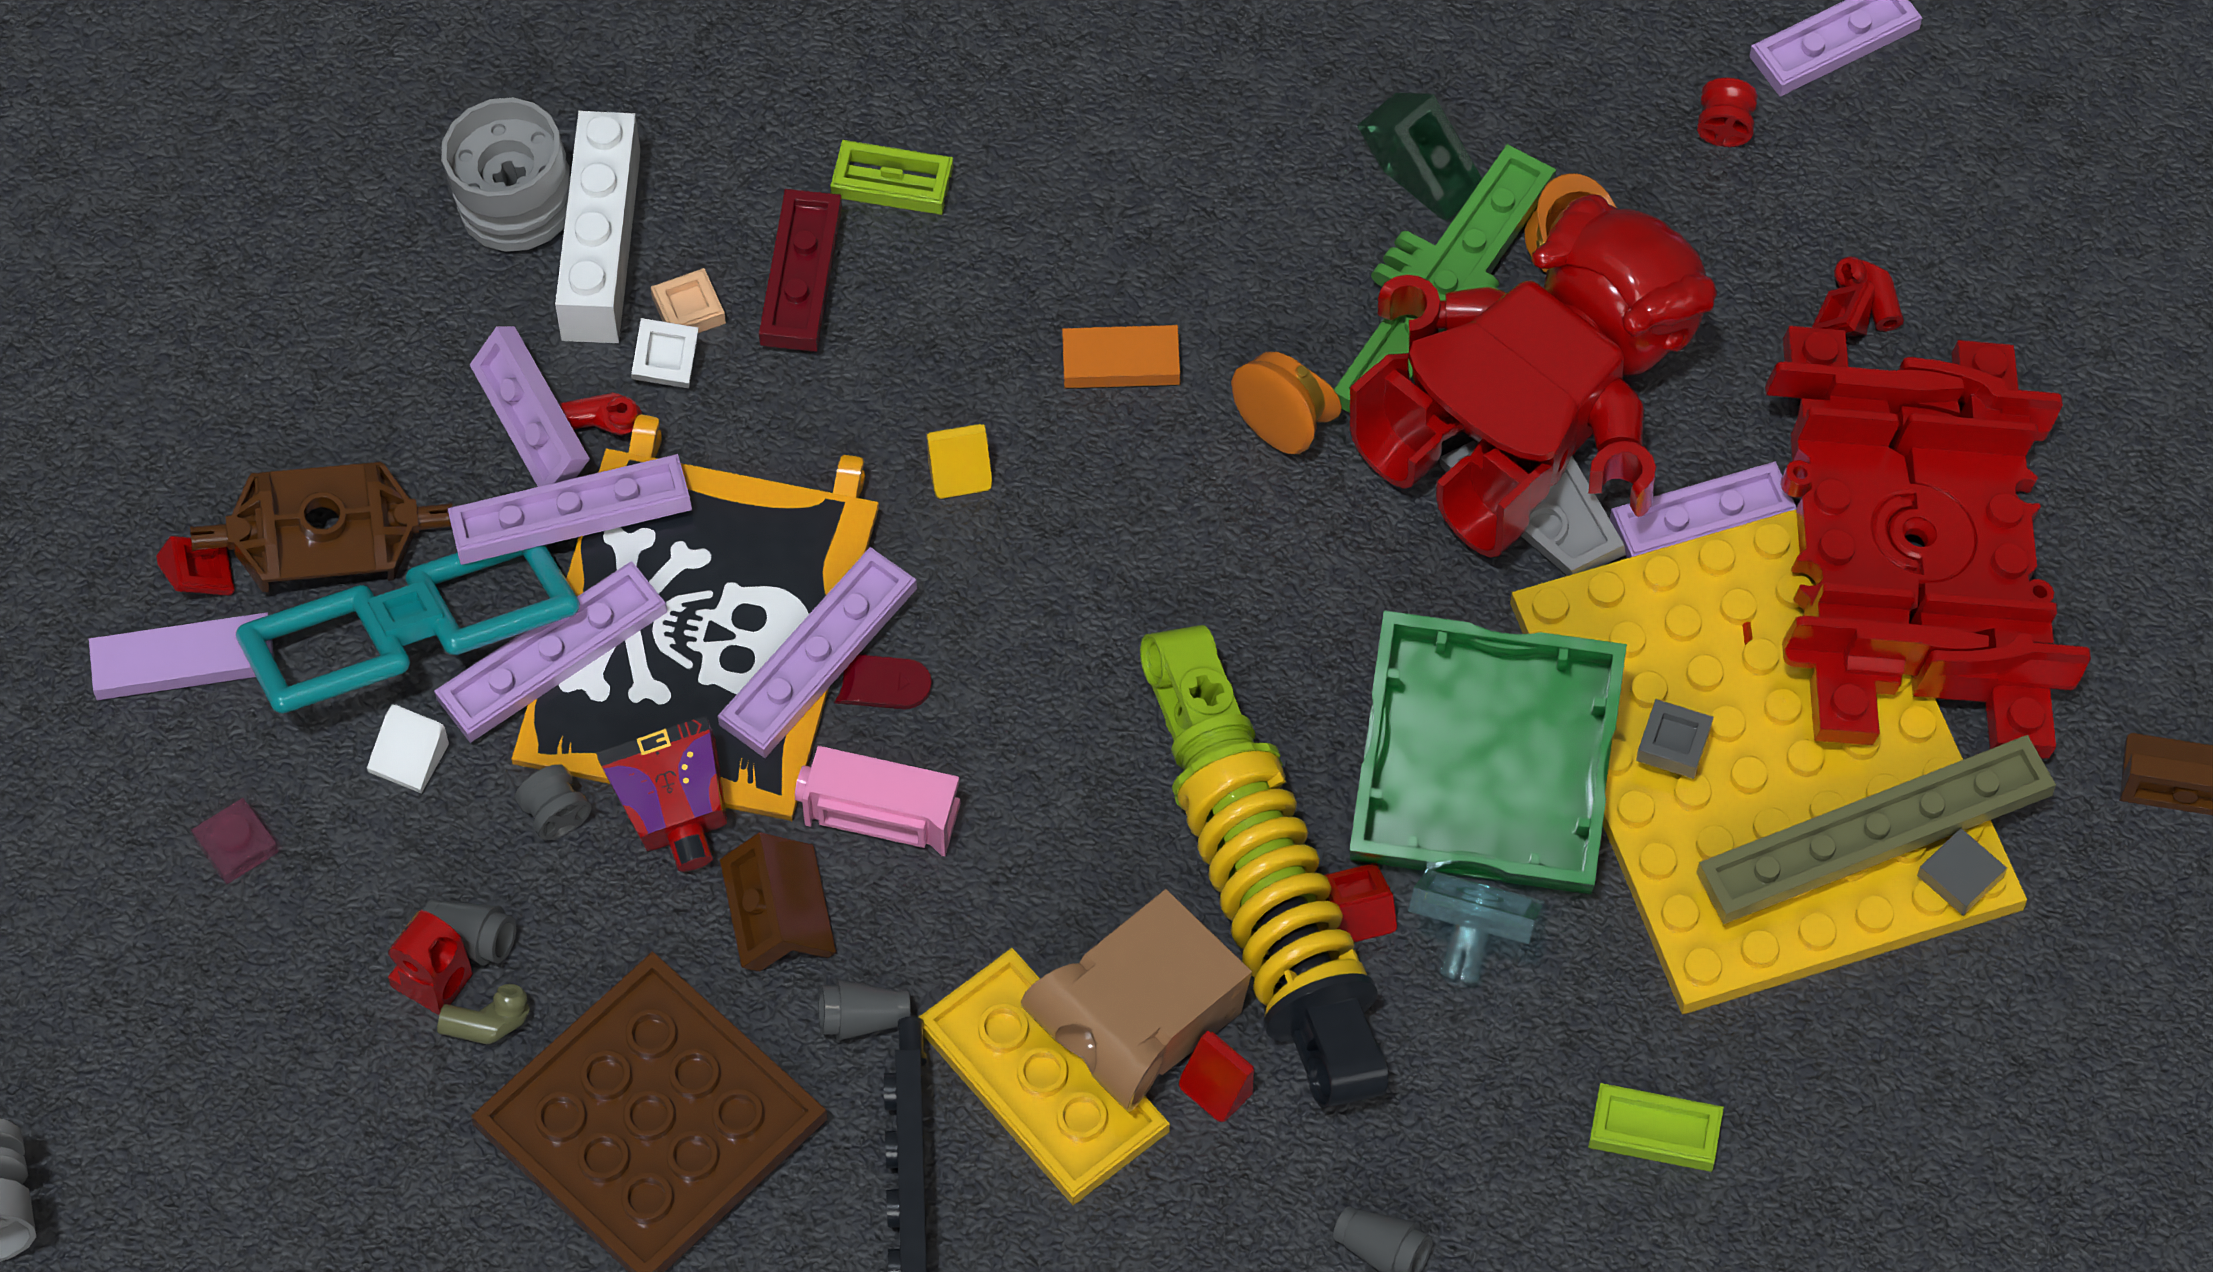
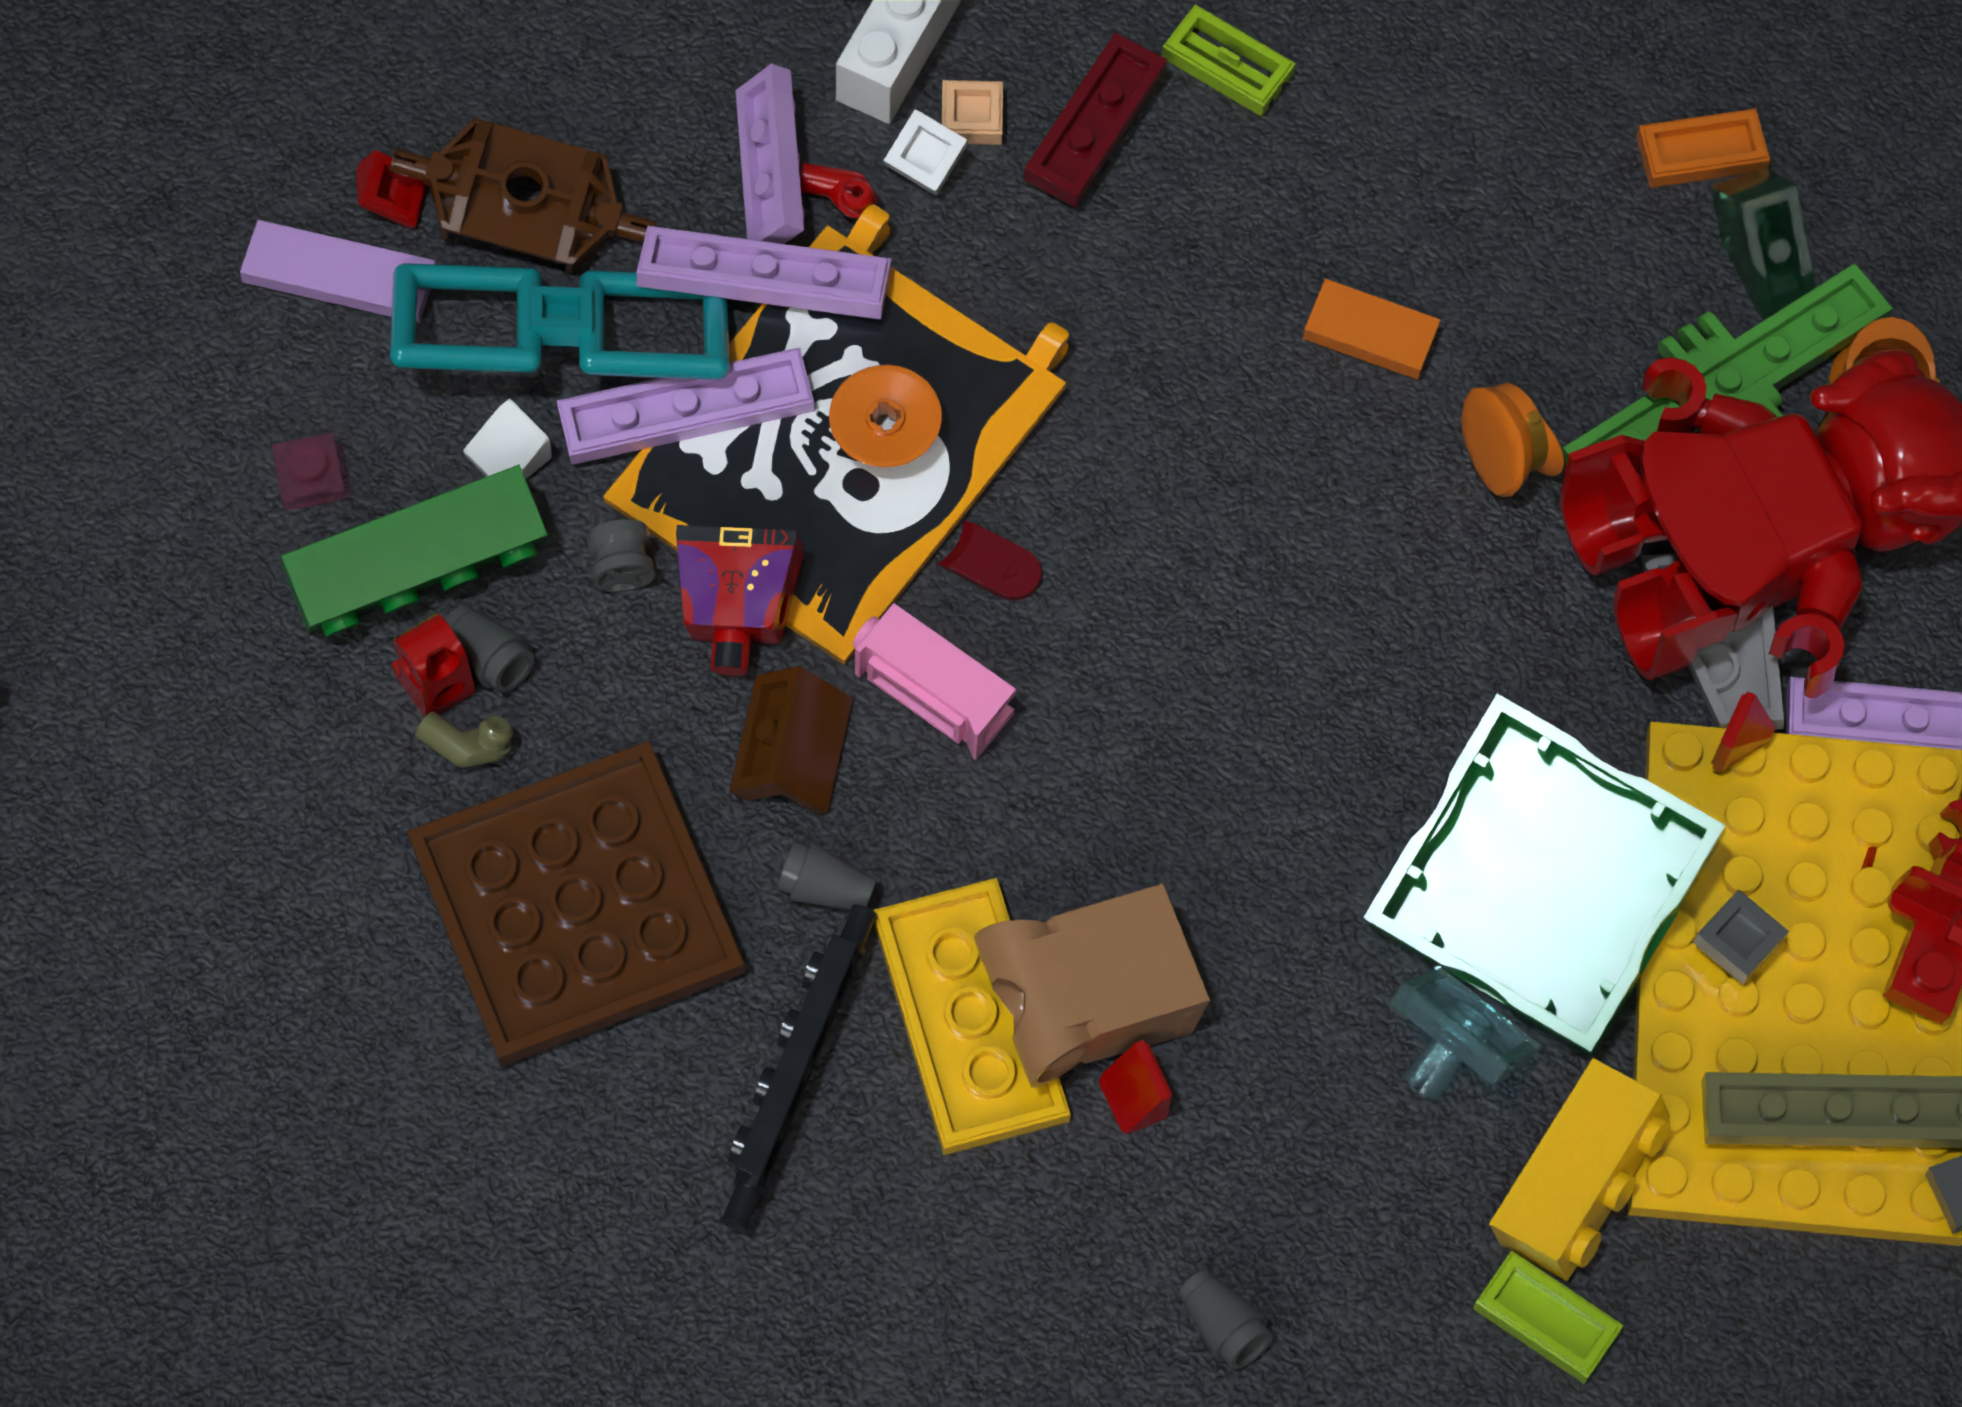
camera: 20 degrees right, 5 degrees up
lavender tile [717,547,917,758] -> none
yellow slope [927,424,992,499] -> none
piece [1140,625,1388,1108] -> none
red slope [1324,863,1397,942] -> none
none -> green brick [280,465,548,638]
none -> orange piece [829,365,942,467]
none -> yellow brick [1489,1058,1670,1282]
none -> orange tile [1636,108,1770,188]
none -> red slope [1711,691,1776,772]

